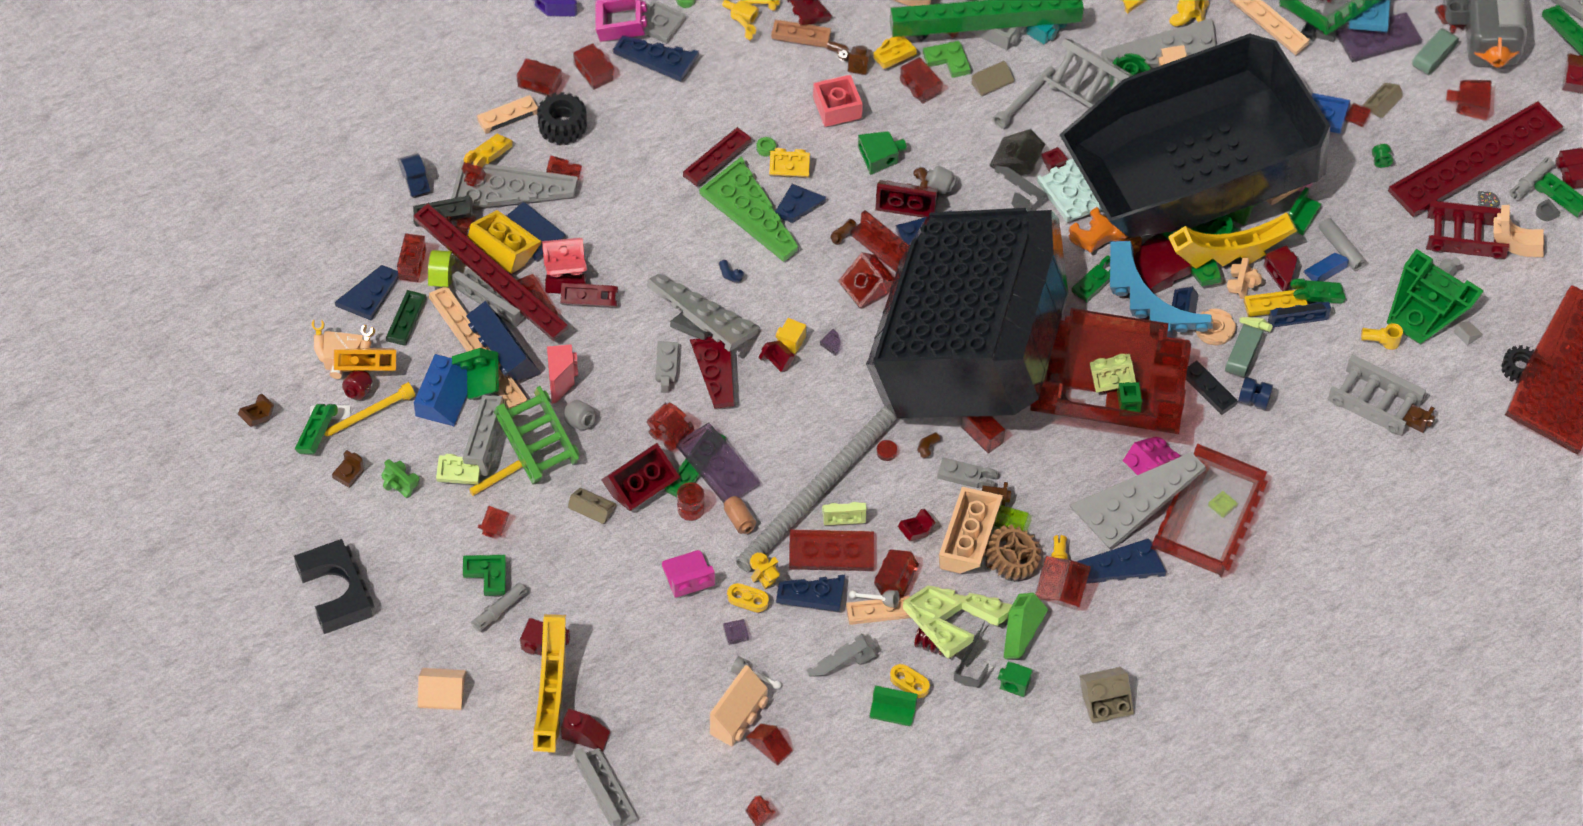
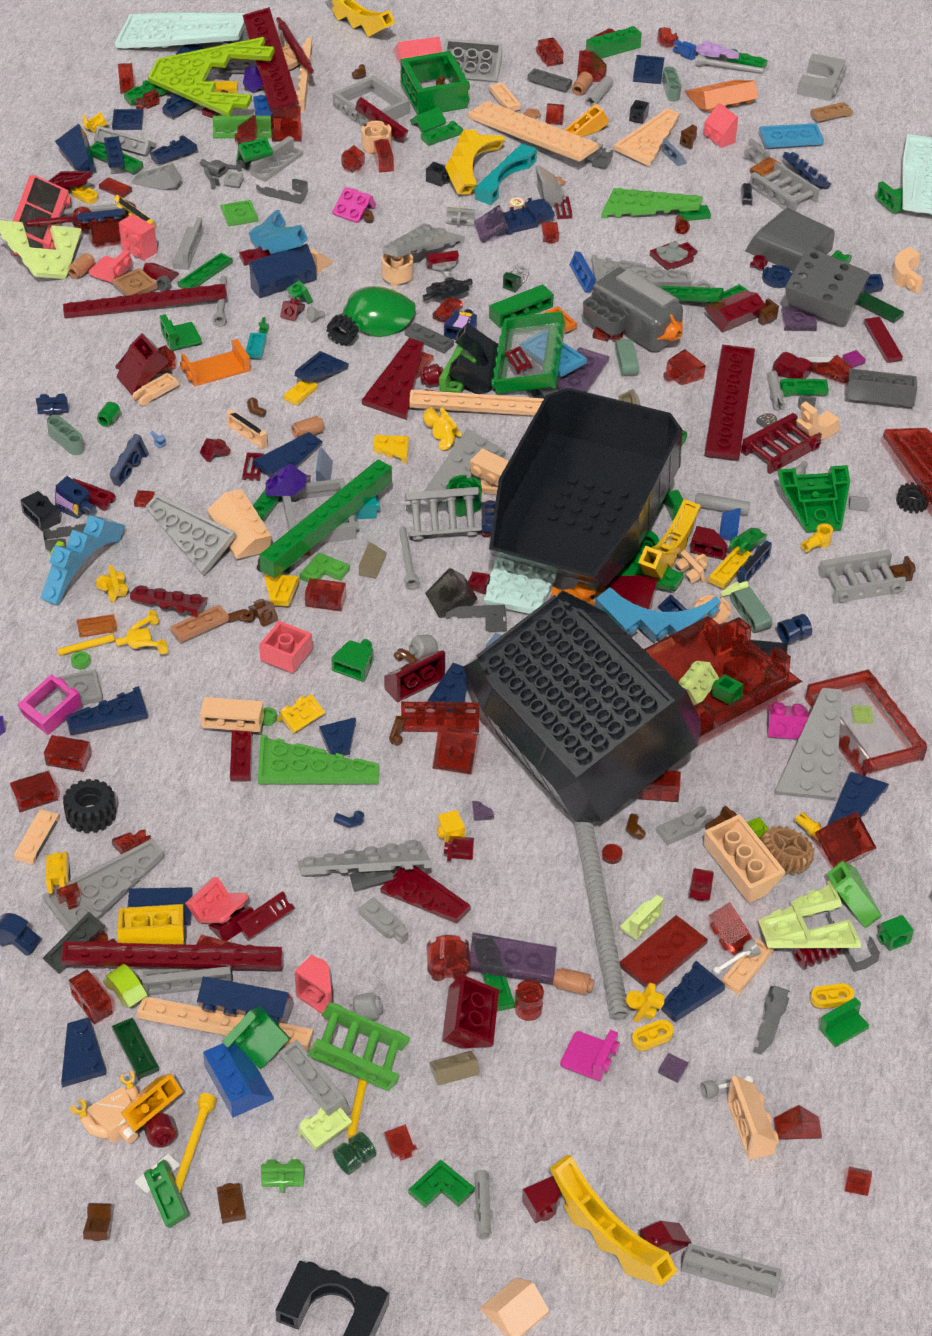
camera: 45 degrees left, 10 degrees down
none -> light nougat brick [200,697,264,732]
none -> clear green wheel [332,1131,376,1175]

